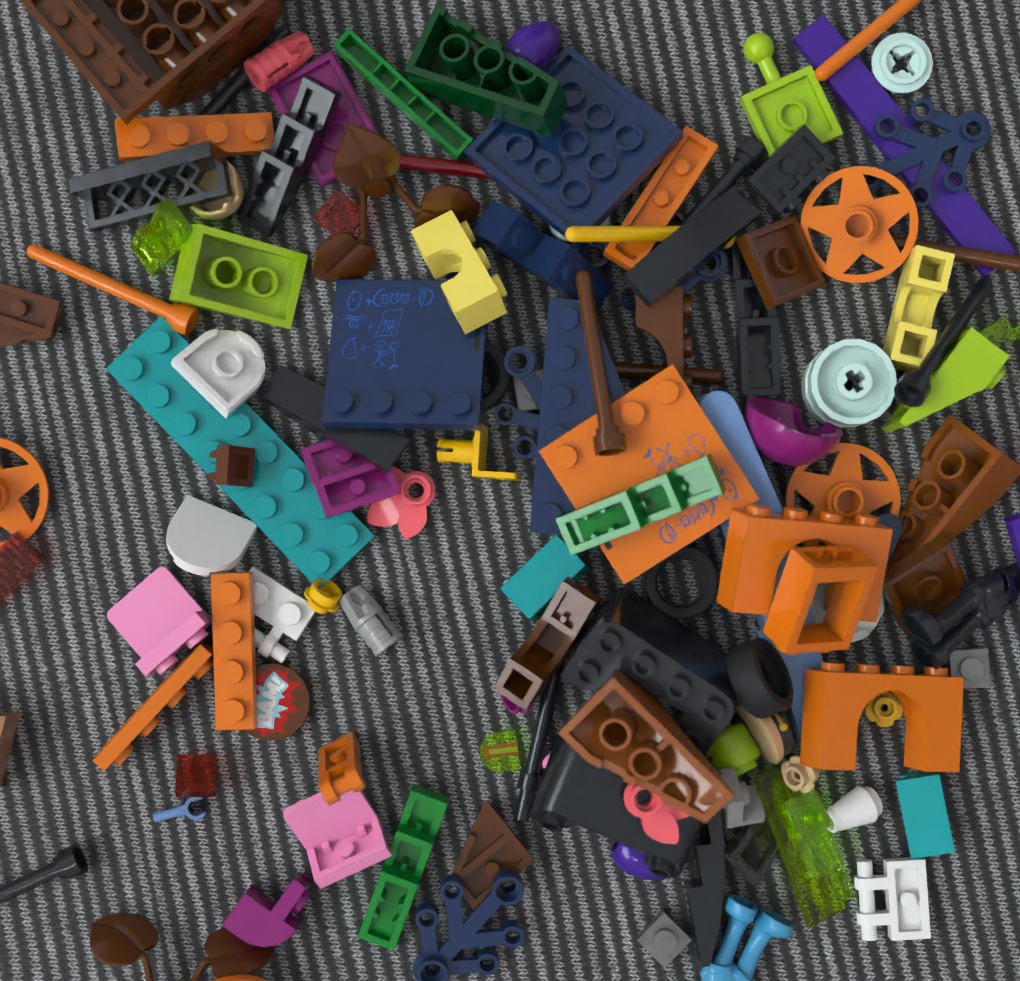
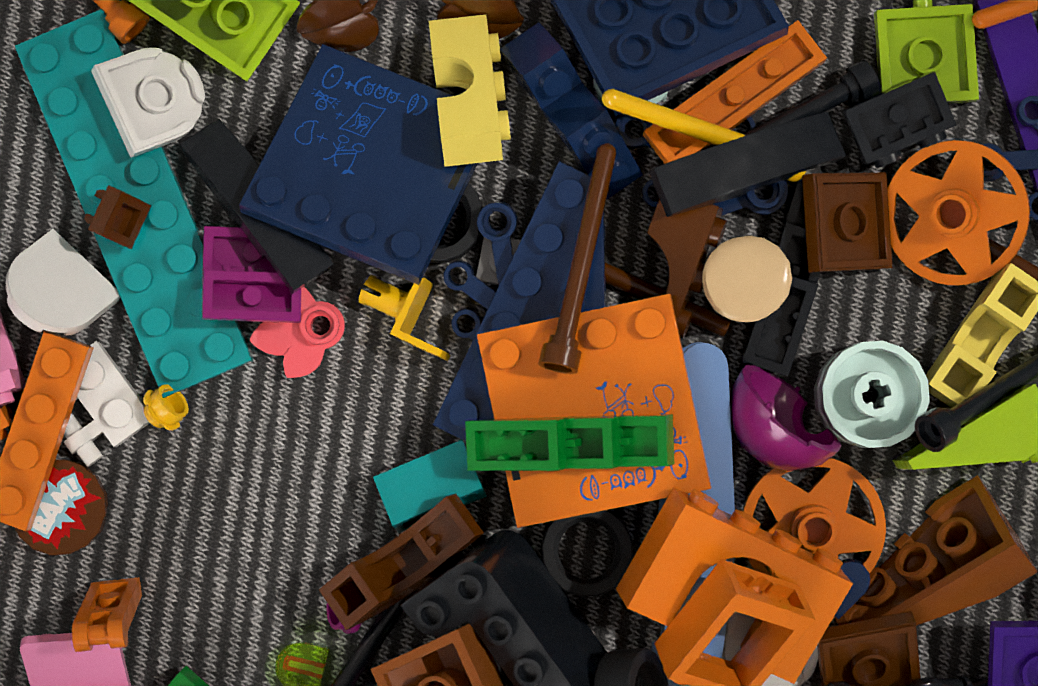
camera: 20 degrees right, 0 degrees up
light grey hinge [339,585,404,657] -> none
none -> tan piece [702,236,792,322]

